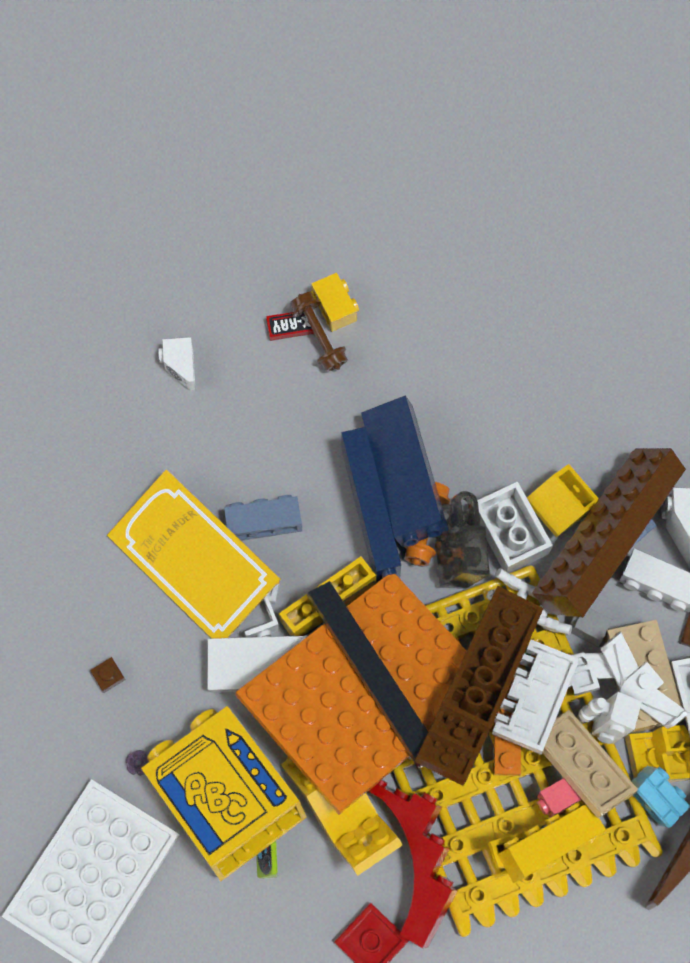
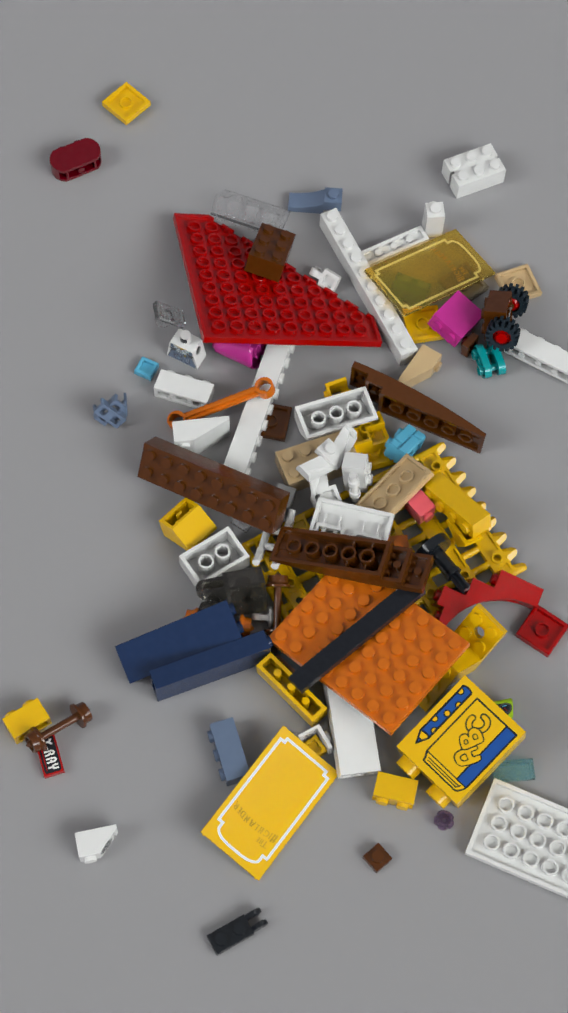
camera: 100 degrees left, 5 degrees down
none -> black hinge [207,908,268,956]
none -> white piece [251,607,273,627]
none -> reddish brown piece [264,572,291,636]
none -> yellow tile [304,734,327,757]
none -> yellow brick [372,771,418,811]
none -> black piece [416,533,471,594]
none -> clear light blue tile [493,758,536,782]

